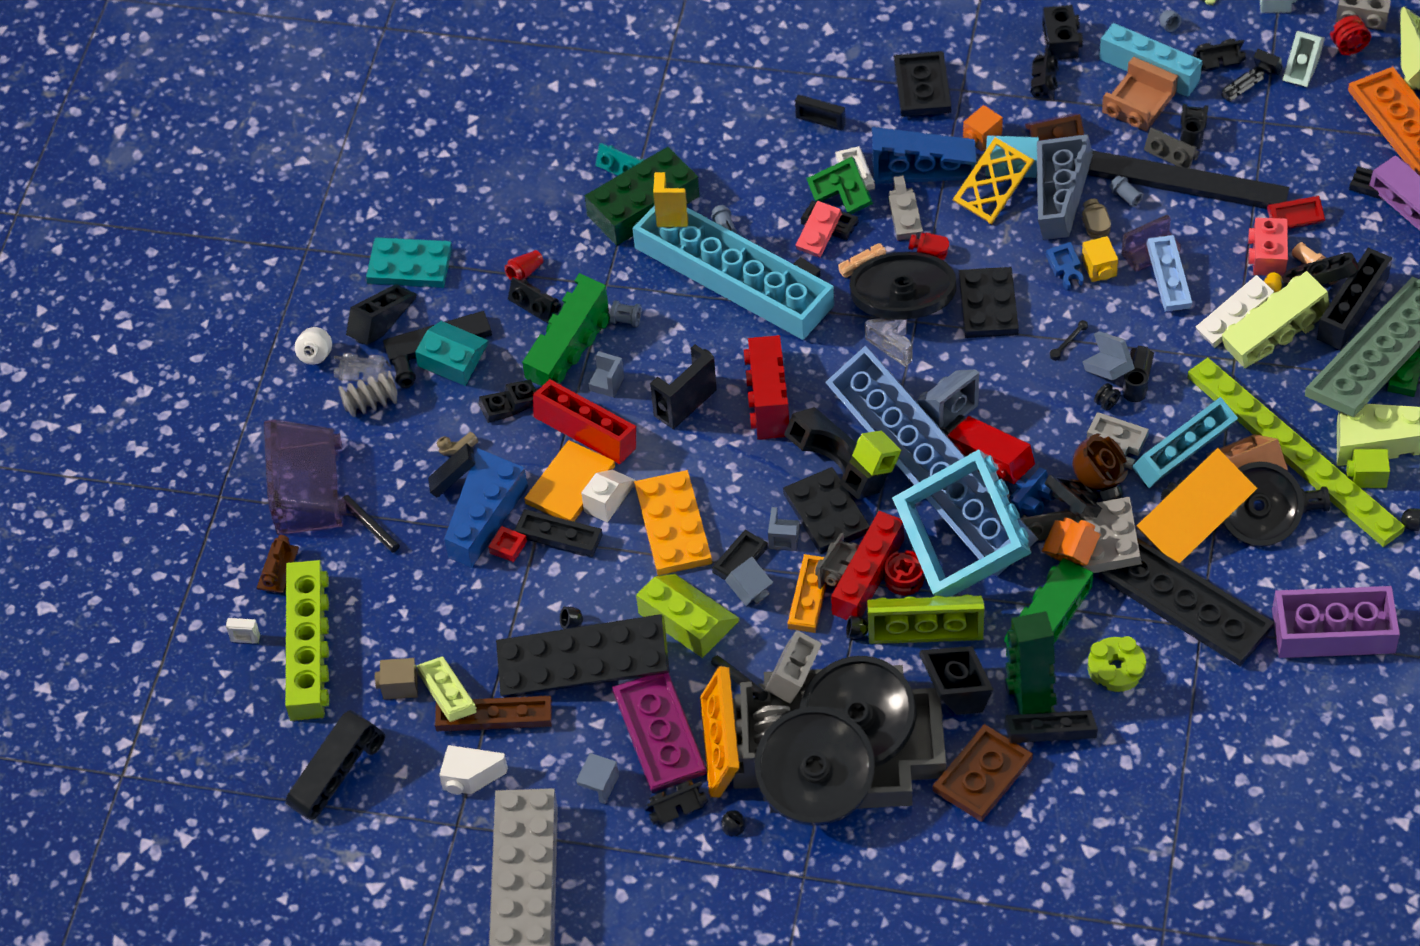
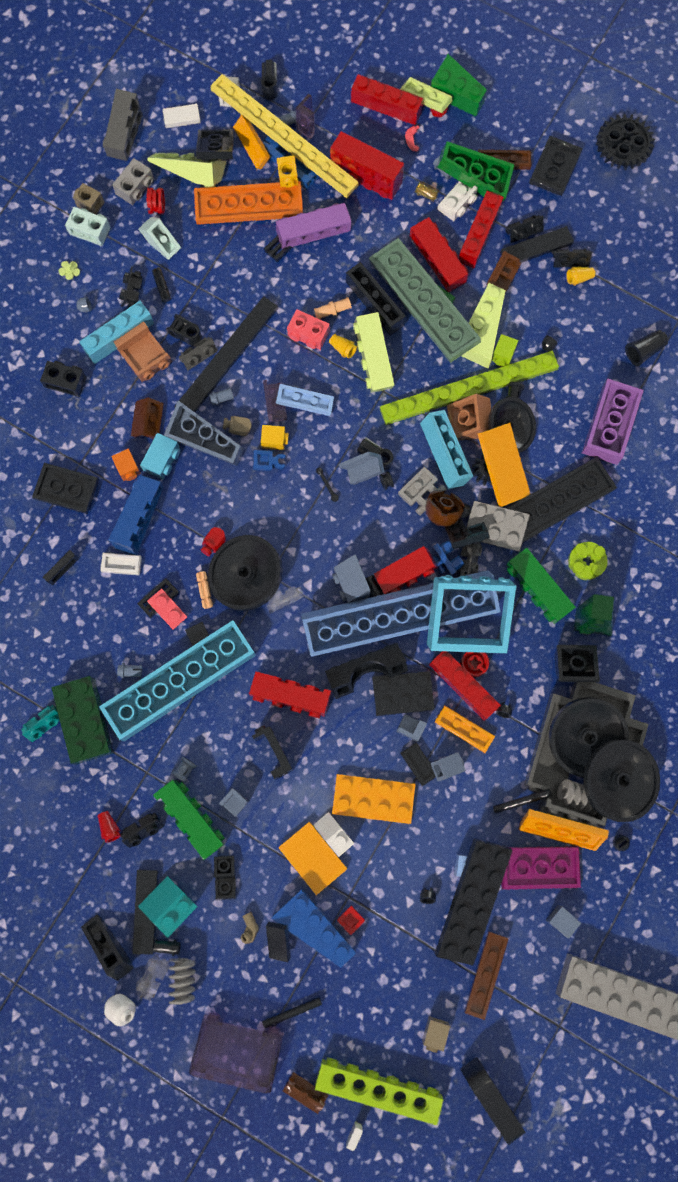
camera: 75 degrees left, 25 degrees up
teal plate [366,238,452,288] -> none
yellowish green tile [417,657,476,722] -> none
white slope [439,745,508,794] -> none
black plate [514,509,603,557] -> none
red brick [533,379,636,464] -> none
lime slope [636,574,739,658] -> none
black hinge [644,780,708,826] -> none
yellow panel [653,172,688,227] -> none
light grey brick [765,630,822,703] -> none
green plate [806,156,873,214] -> none
dark grey hinge [815,533,859,589] -> none
lime brick [852,430,902,476] -> none
lime slope [867,595,984,644] -> none
light grey hinge [889,176,923,241] -> none
reddish brown plate [933,724,1033,822] -> none
yellow window [953,137,1034,224] -> none
black plate [959,267,1019,338] -> none
black plate [1004,710,1098,743] -> none
black hinge [1030,47,1059,101] -> none
orange brick [1041,518,1101,566] -> none
white plate [1196,275,1274,348] -> none
black plate [1253,49,1283,76] -> none
red tile [1267,196,1325,229] -> none
black beam [1282,253,1359,286] -> none

